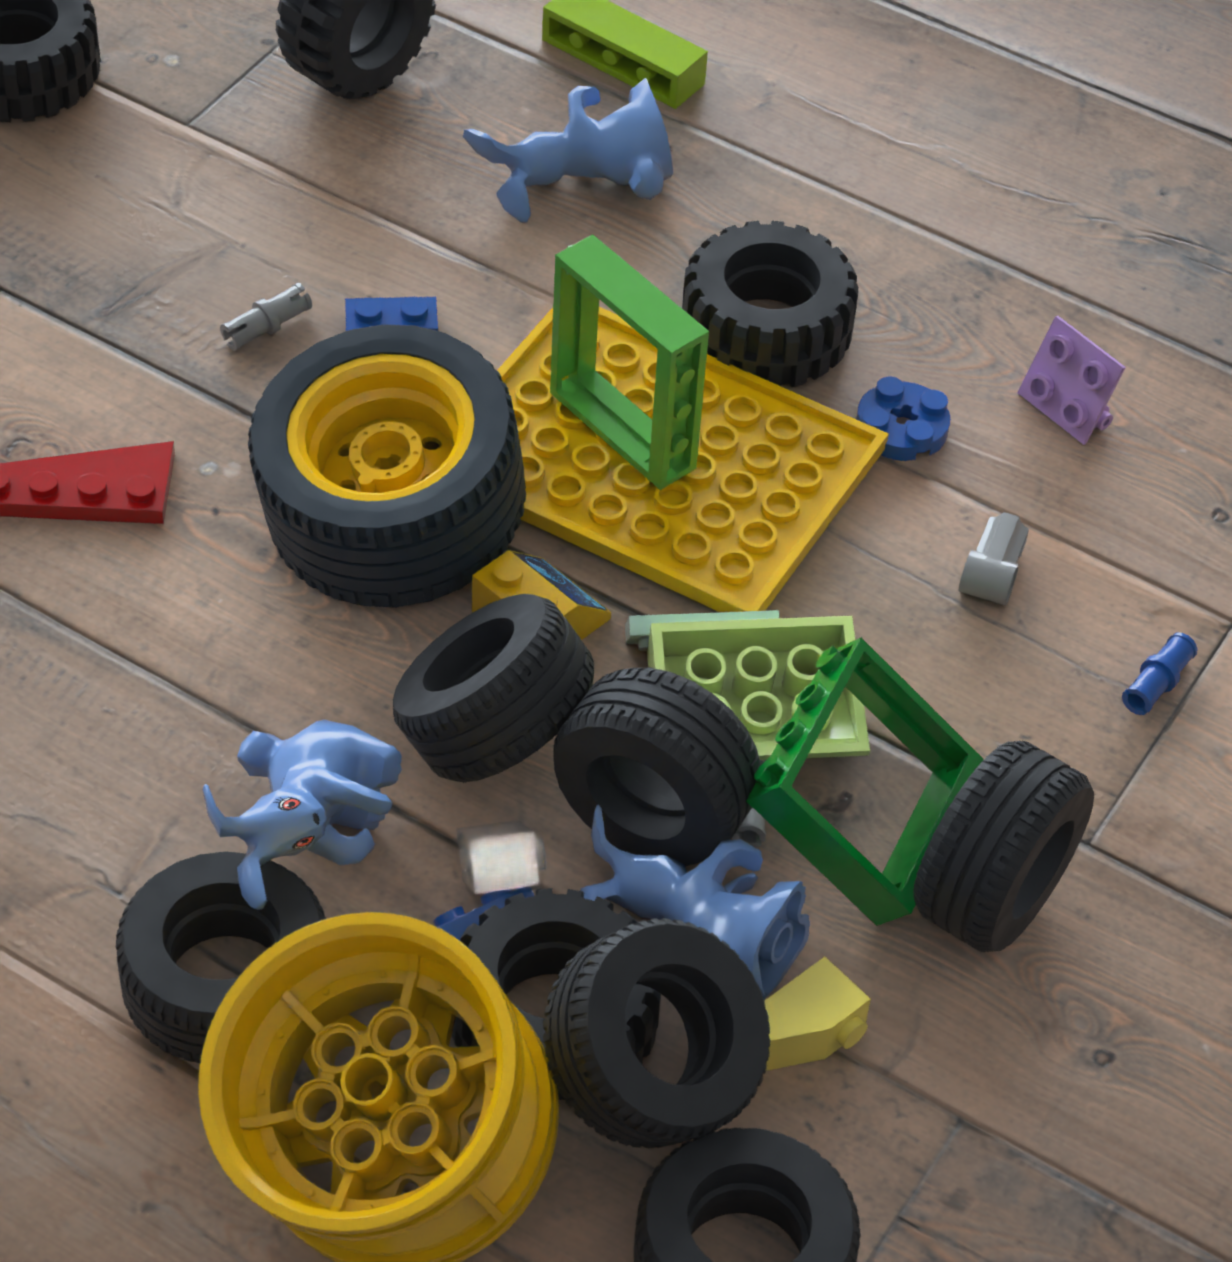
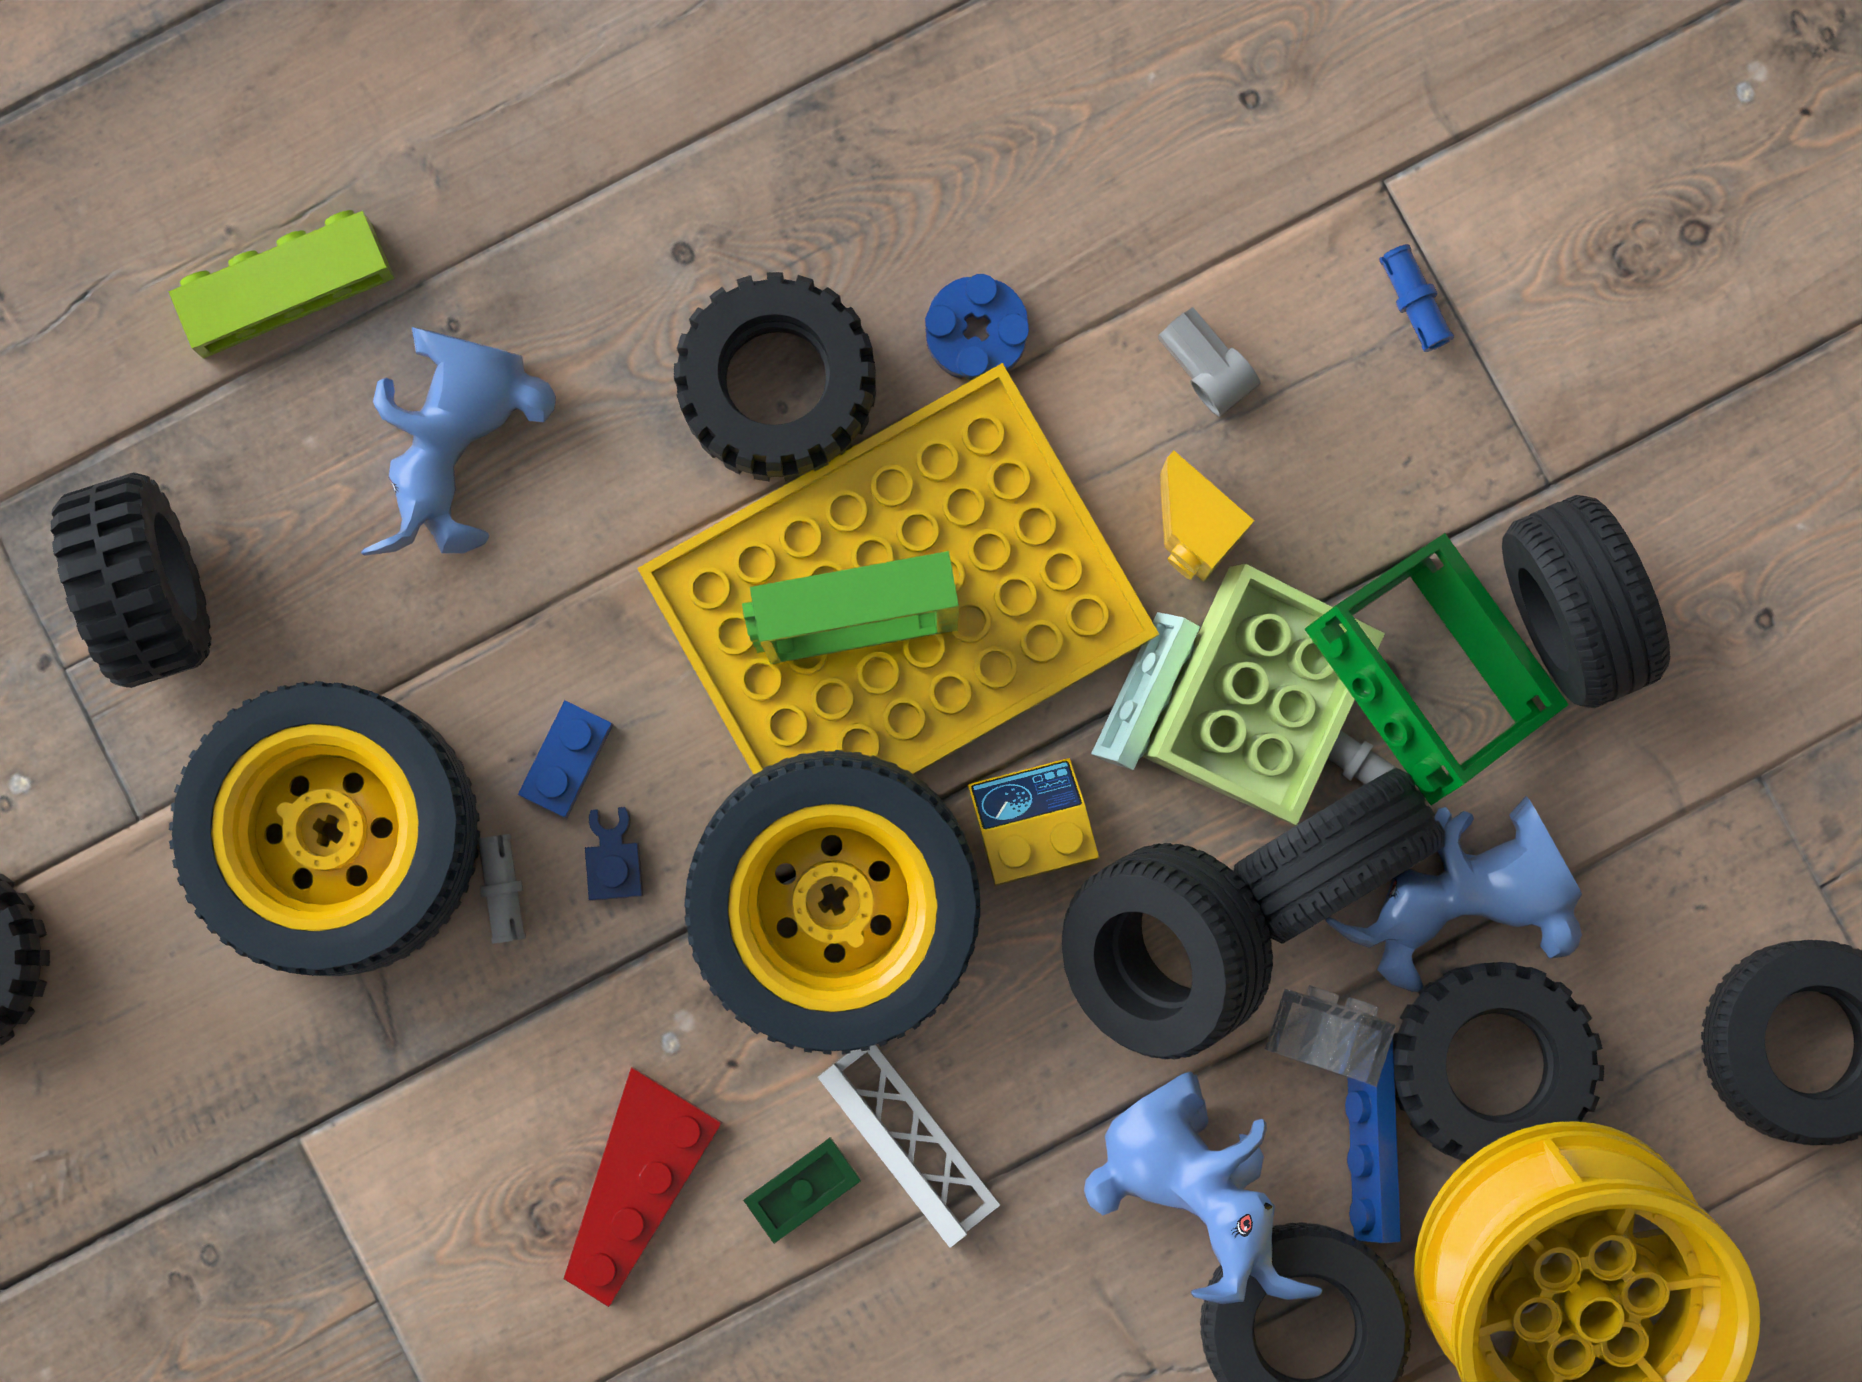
camera: 55 degrees left, 35 degrees up
black tyre [543,918,770,1149] -> none
light yellow slope [765,956,871,1071] -> none
lavender hinge [1017,316,1126,445] -> none
none -> wheel [169,681,481,976]
none -> dark green plate [743,1137,861,1244]
none -> white fence [818,1045,1000,1248]
none -> yellow slope [1160,450,1255,582]

